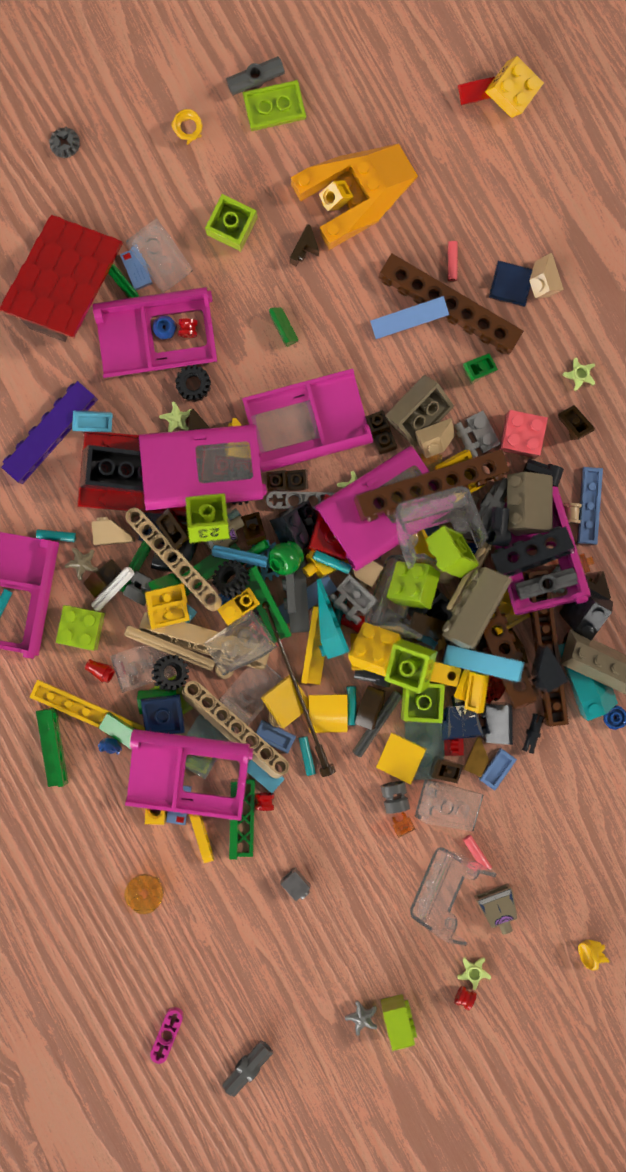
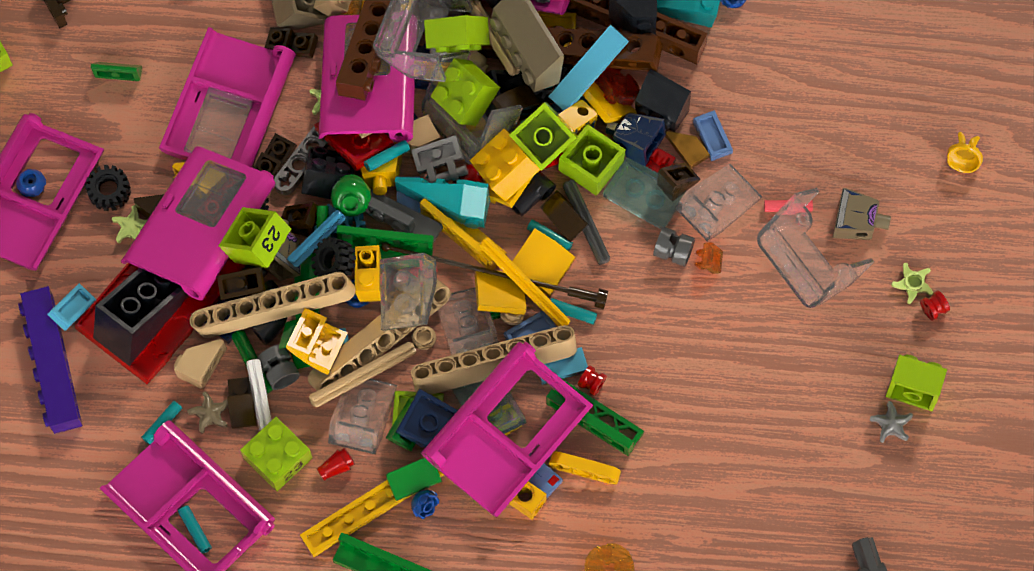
camera: 55 degrees left, 20 degrees down
black tyre [151,655,189,691] -> none
red wheel [178,318,198,338] -> none
flat silver brick [280,867,310,901] -> none
yellow tile [376,732,427,785] -> none
yellow tile [464,670,489,713] -> none
black pin [522,713,545,754] -> none
none -> yellow axle [479,237,570,326]

